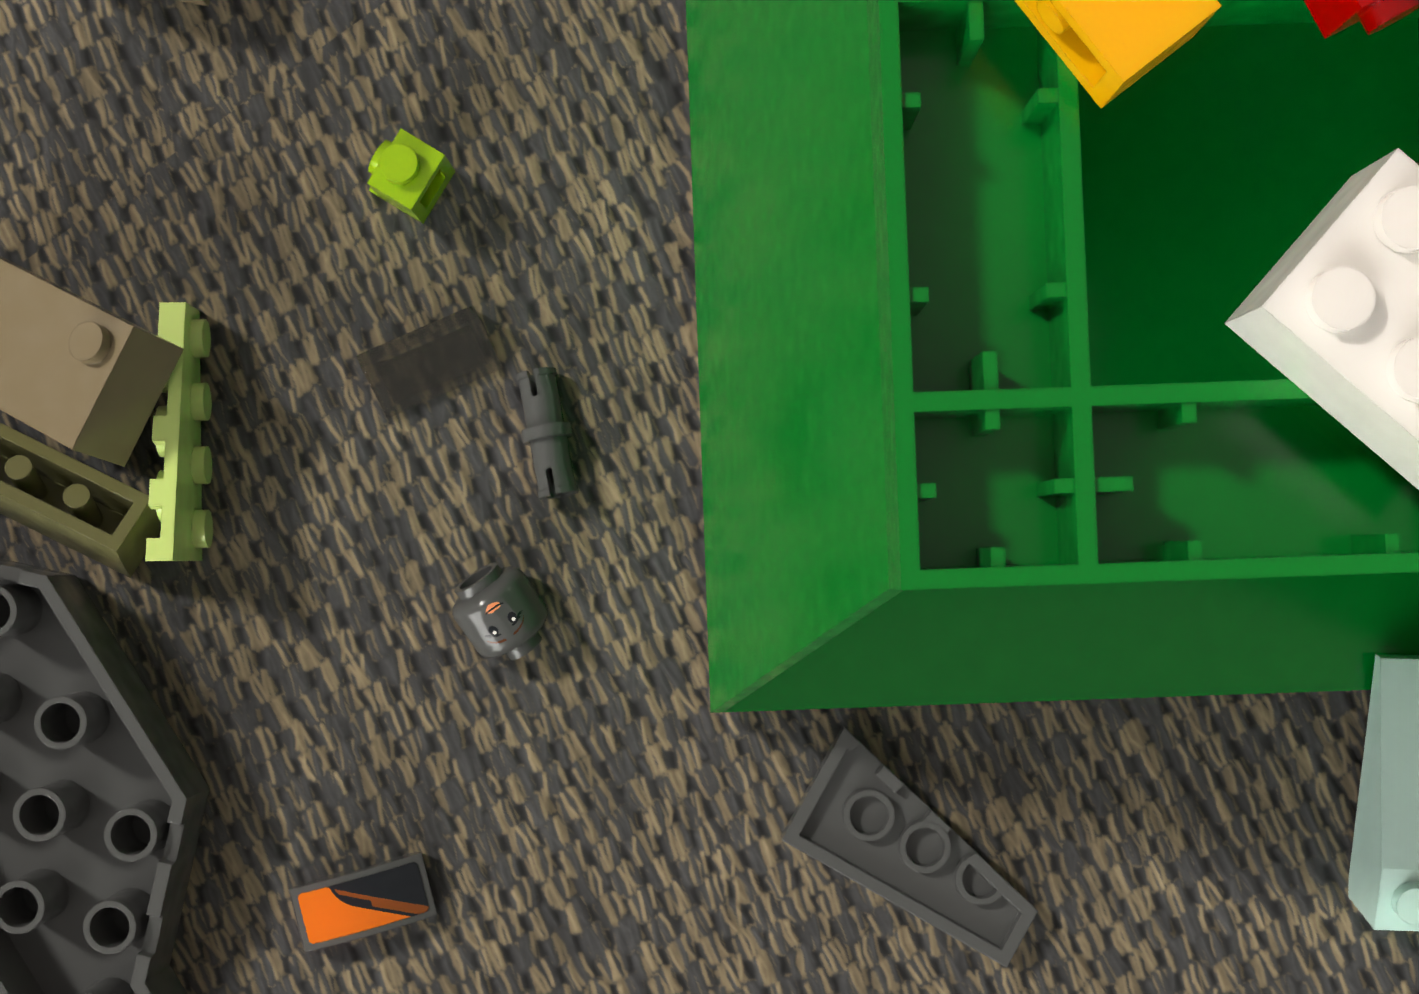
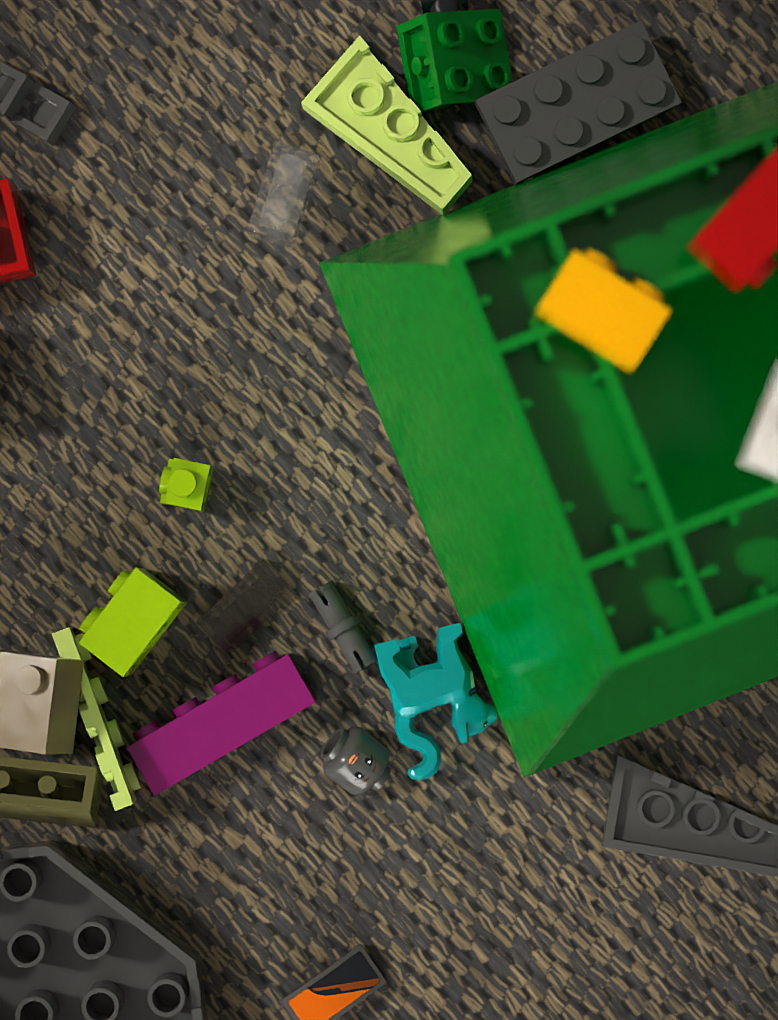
camera: 20 degrees left, 0 degrees up
none -> lime brick [78,567,188,677]
none -> magenta brick [126,650,317,796]
none -> teal animal [374,623,498,781]

